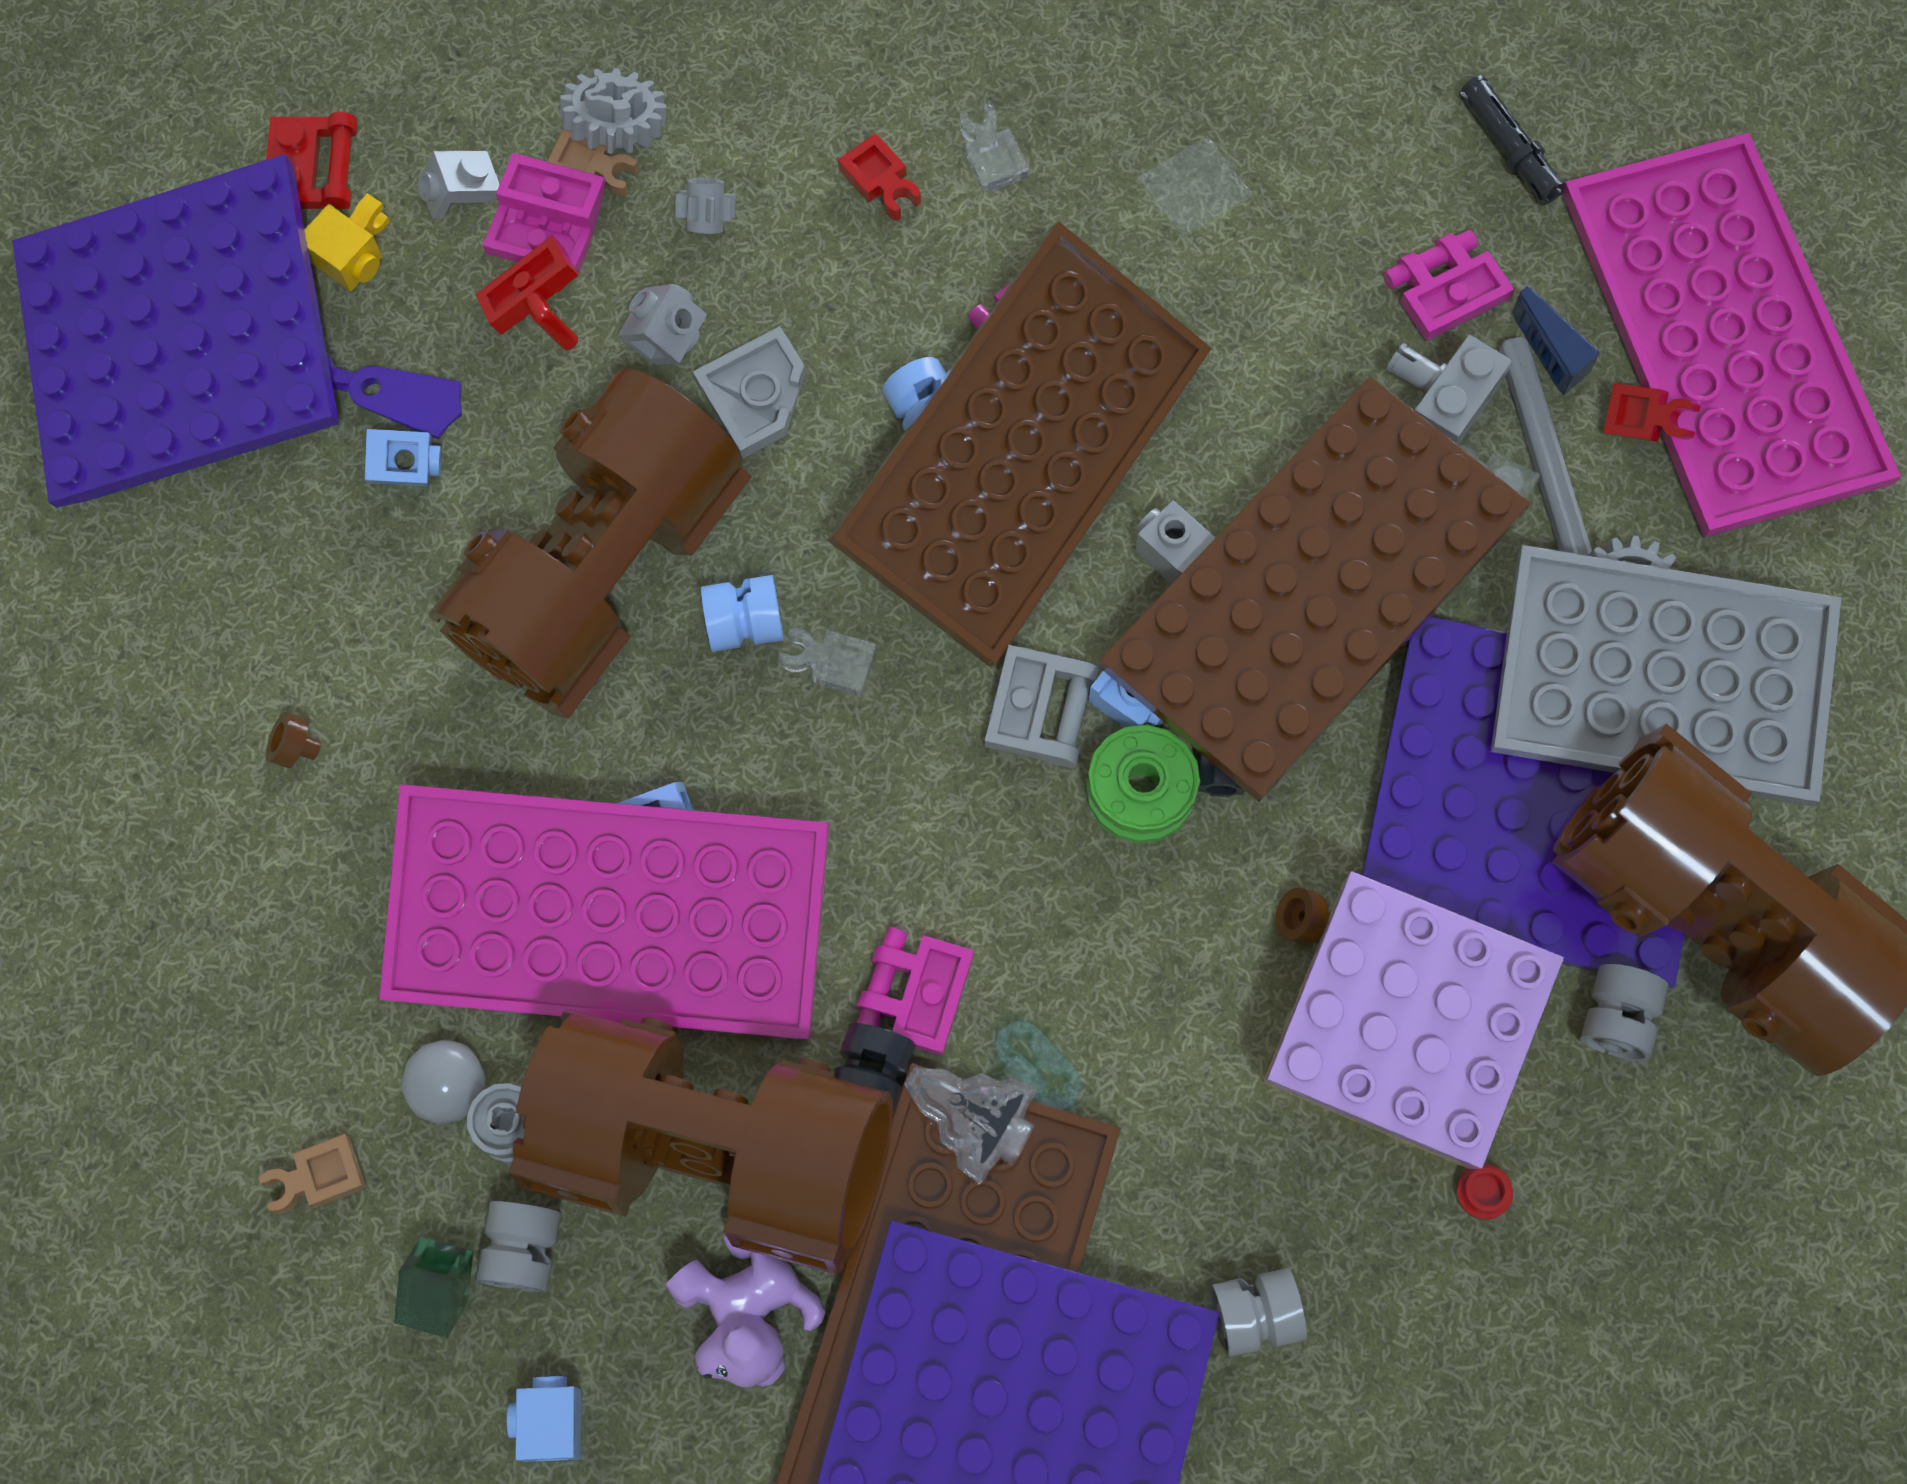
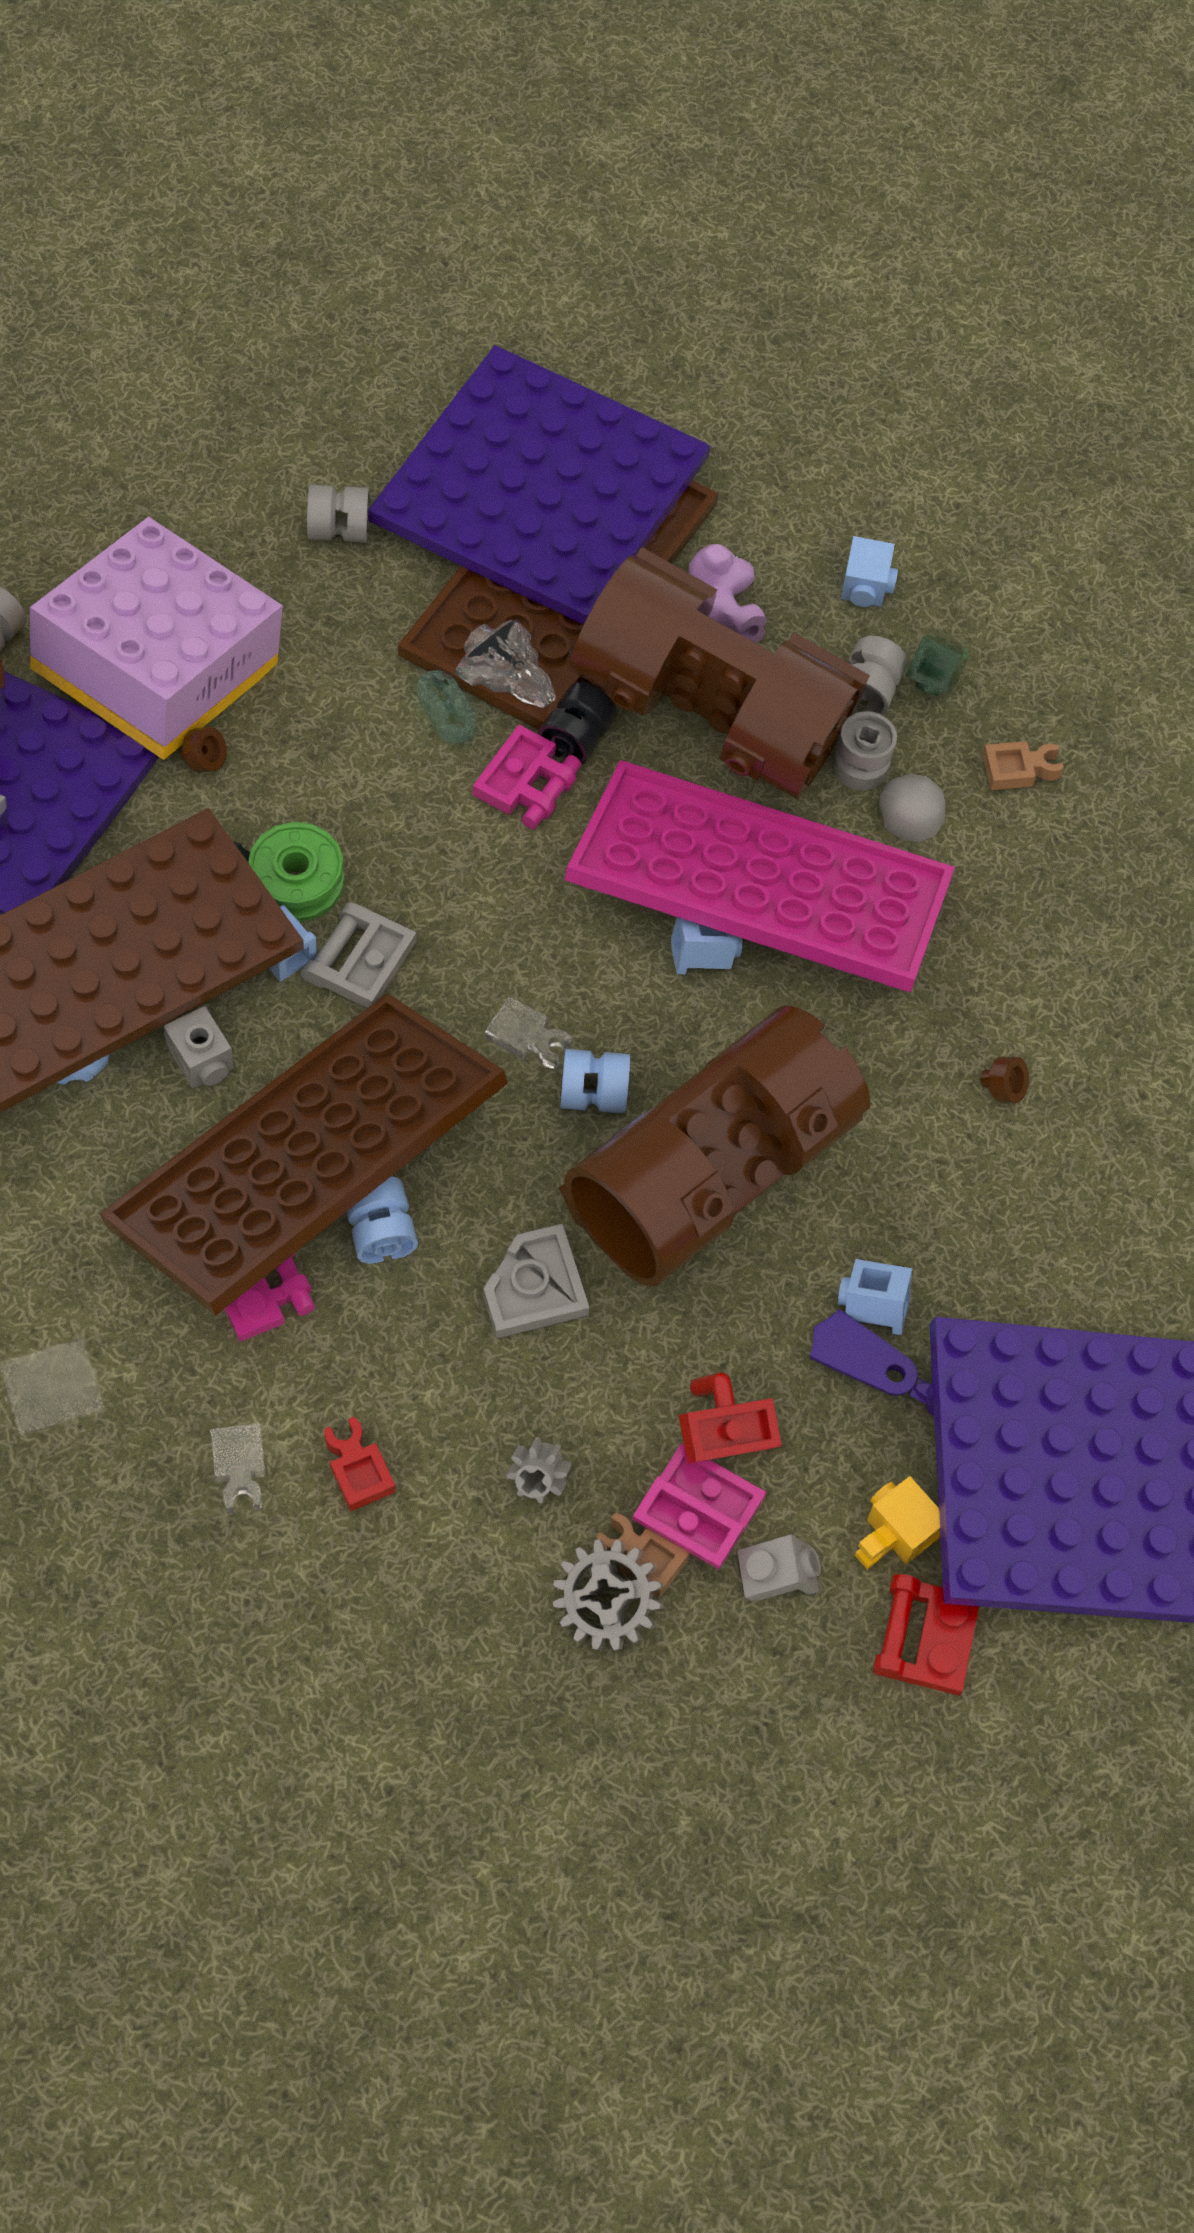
camera: 175 degrees left, 10 degrees down
light grey brick [617,284,707,365] -> none

